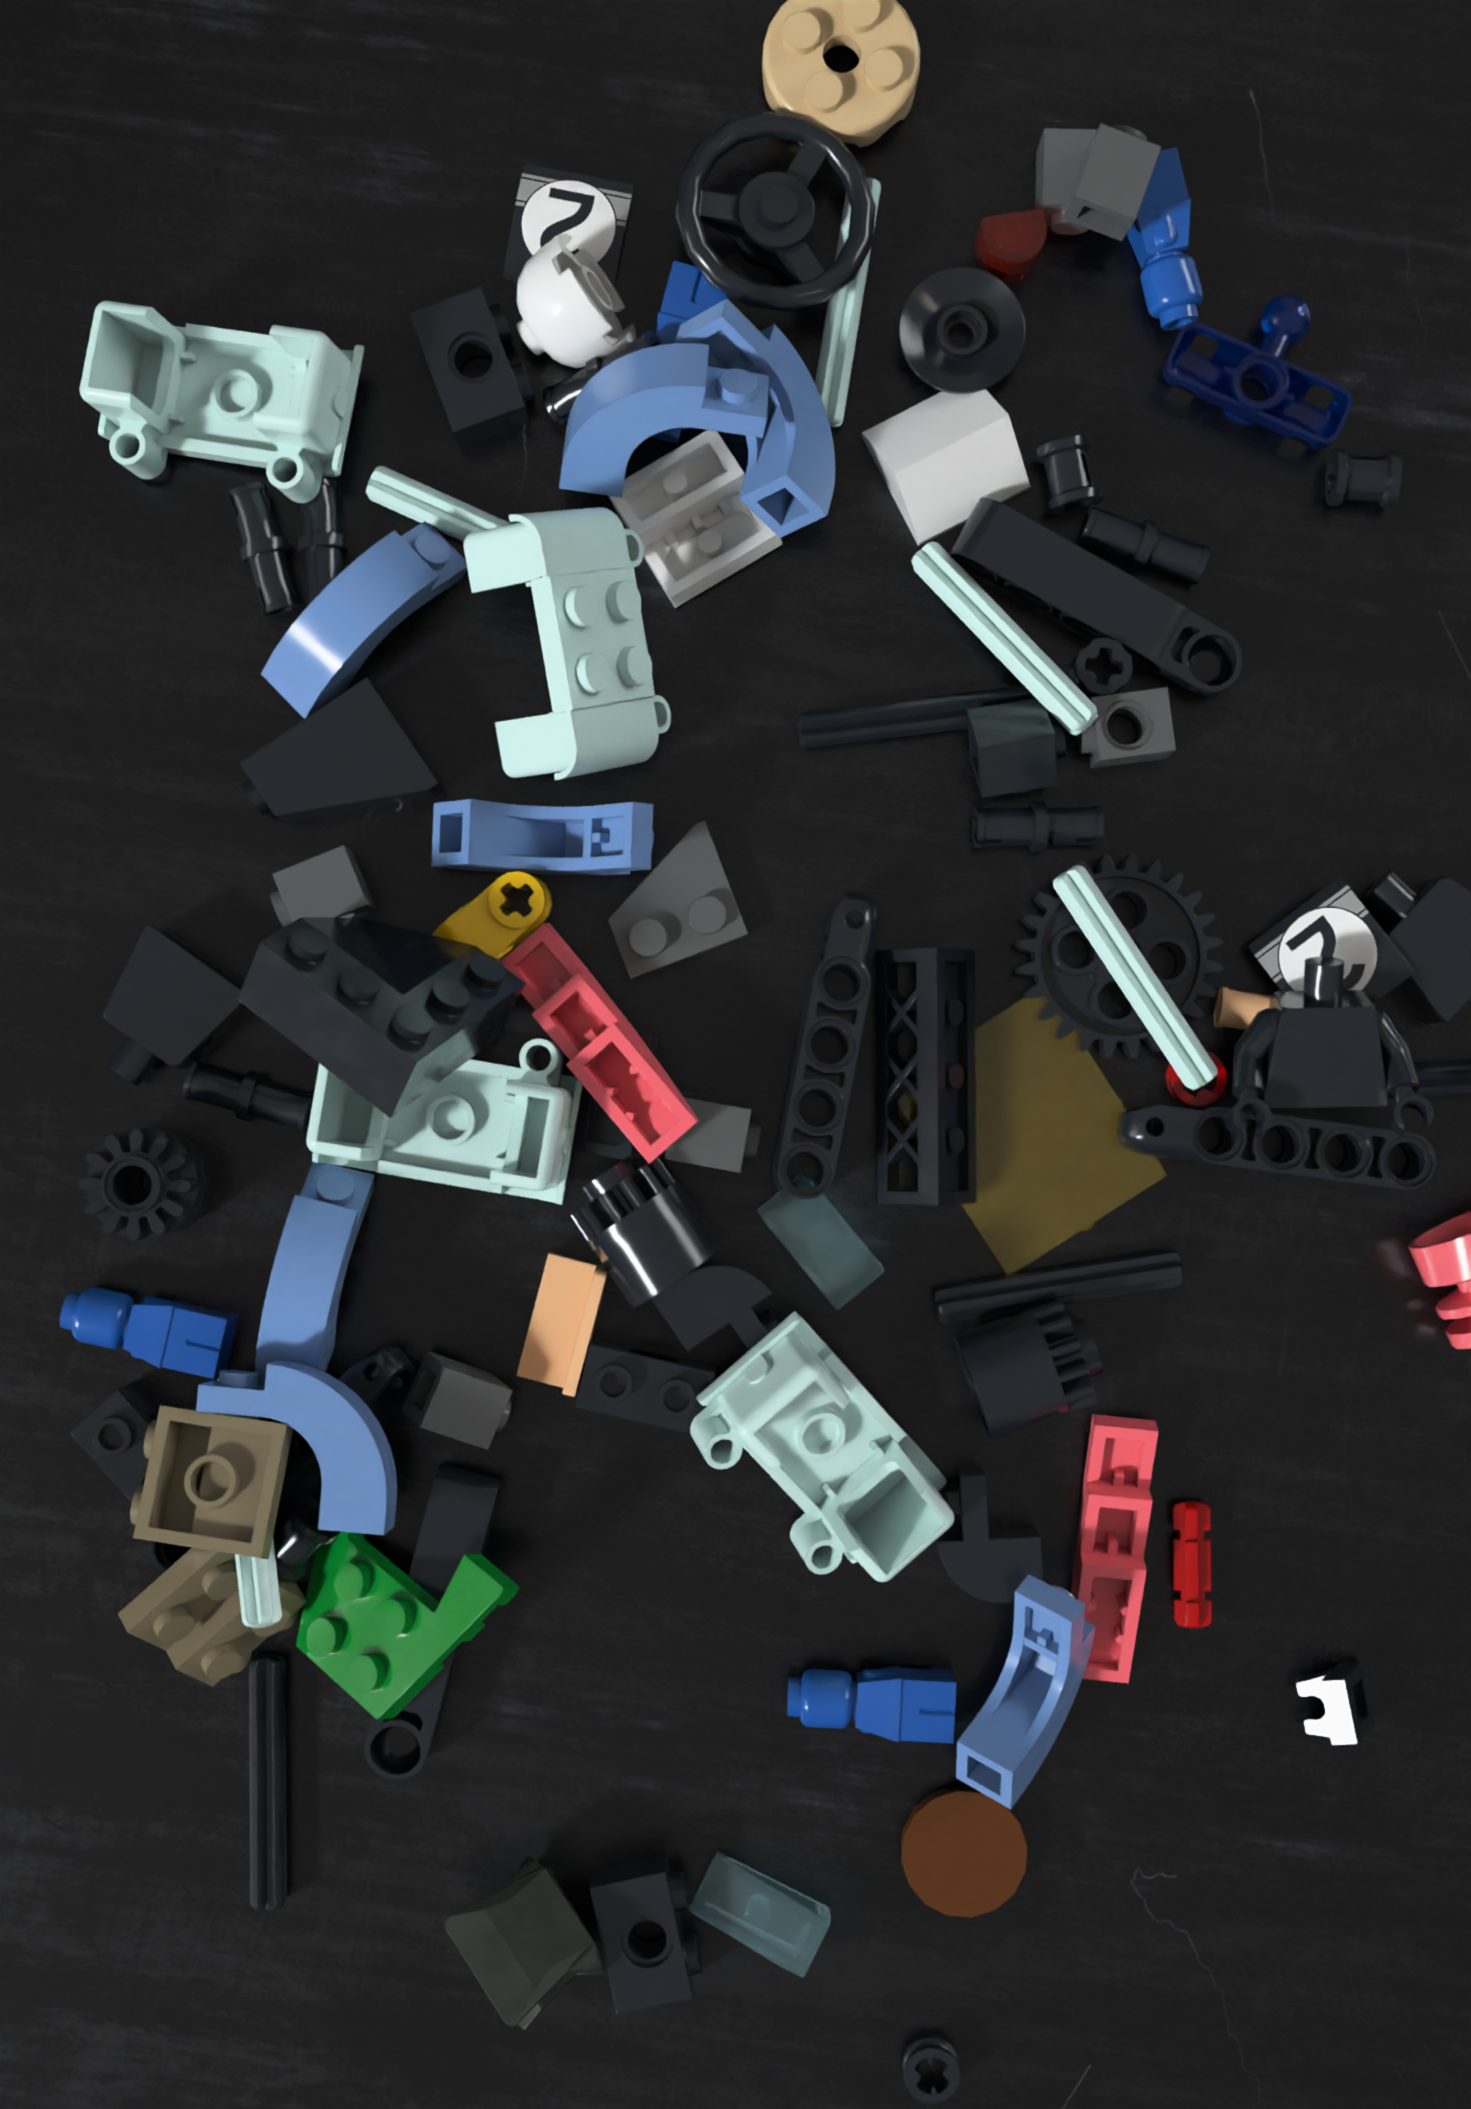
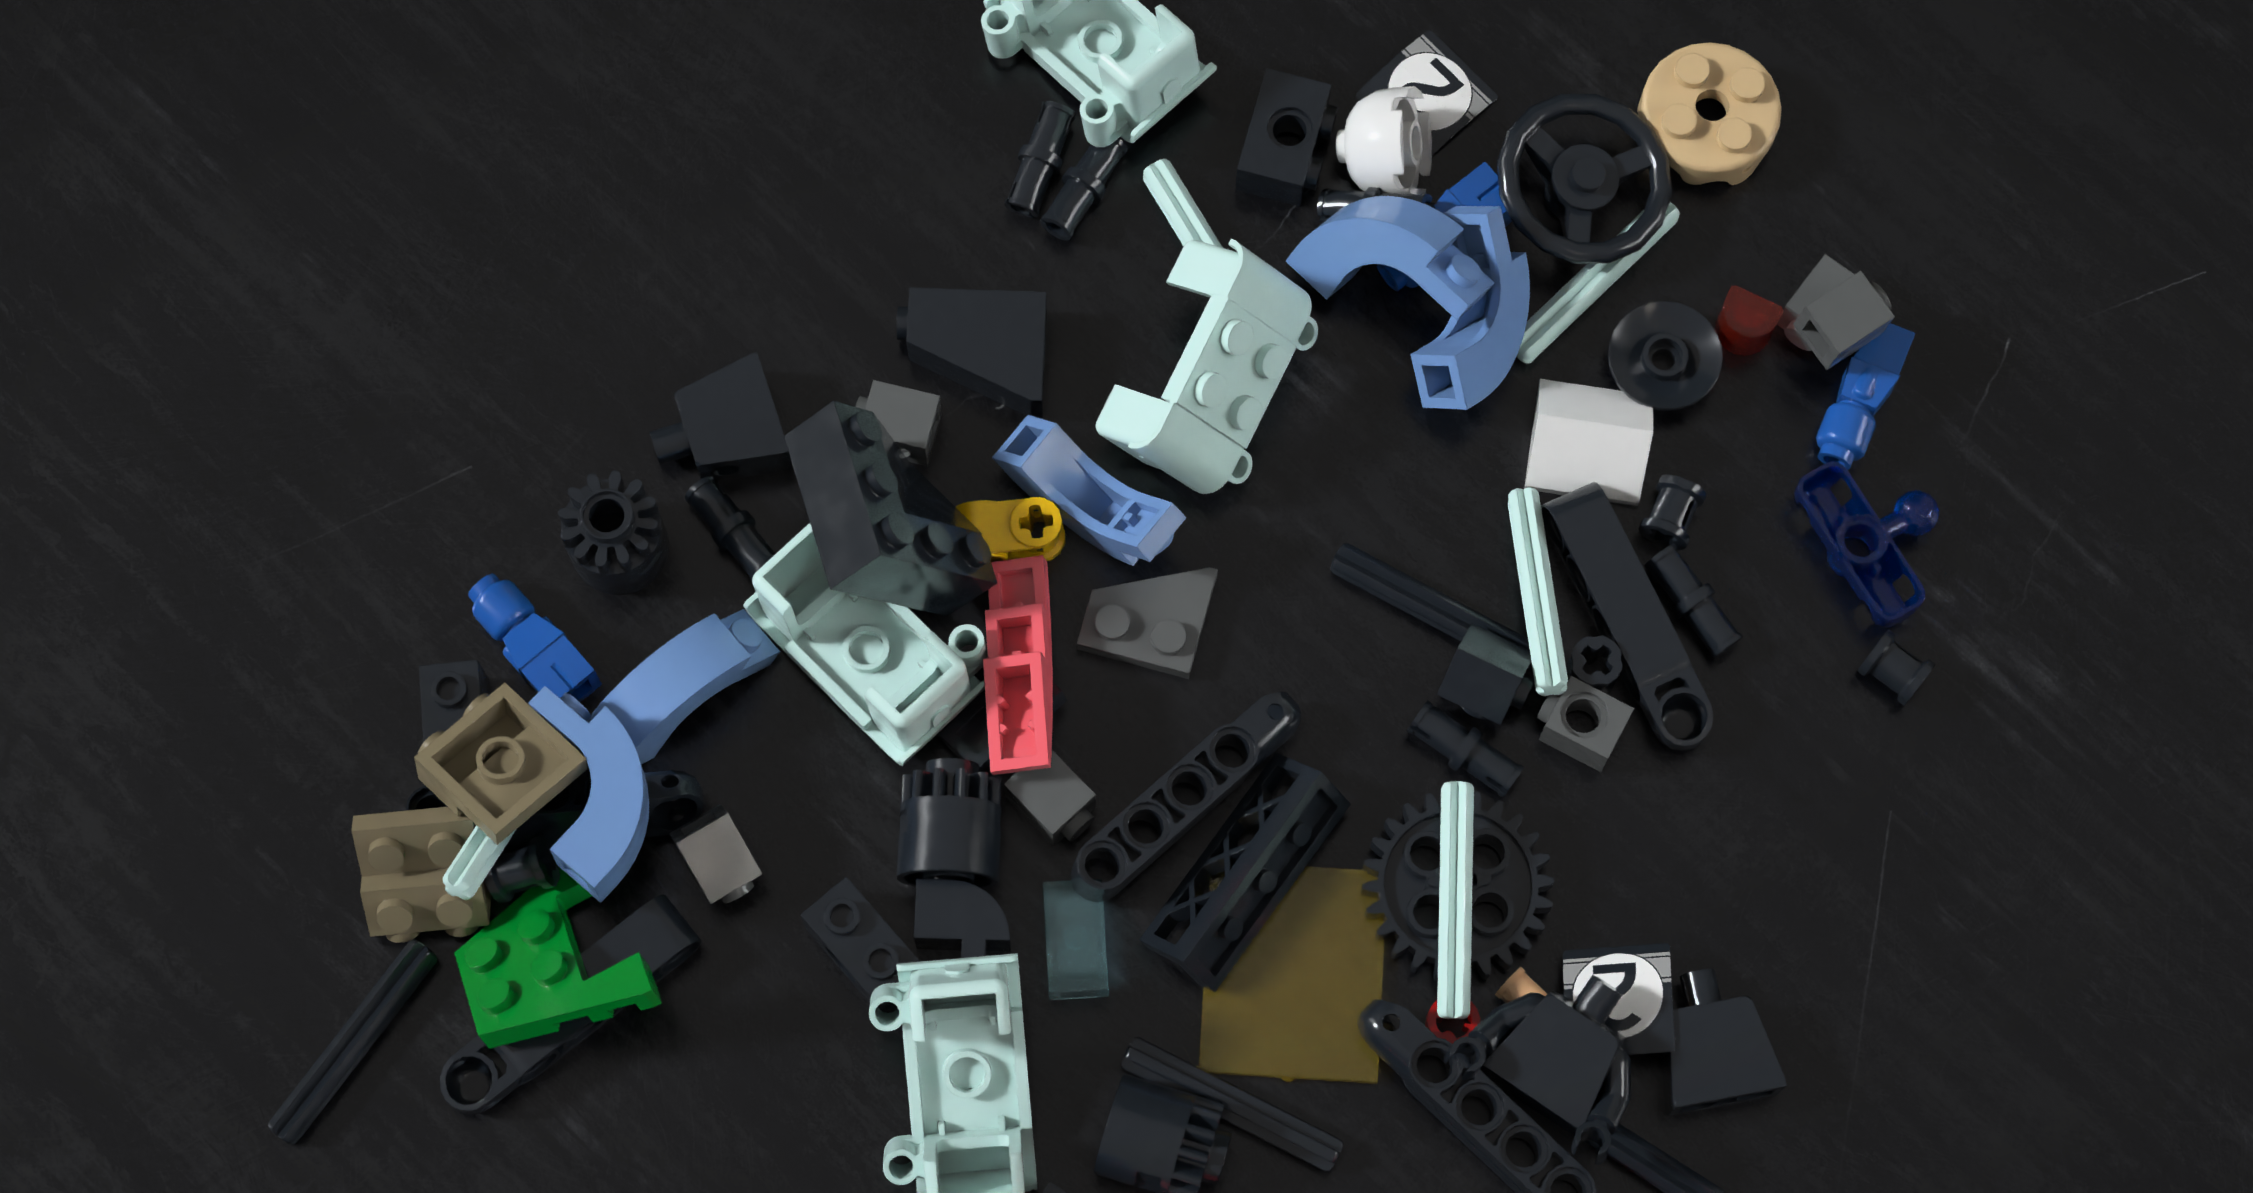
camera: 40 degrees right, 15 degrees down
medium blue arch [261,521,467,719] -> none
light nougat panel [516,1252,609,1397] -> none
white slope [608,430,783,608] -> none

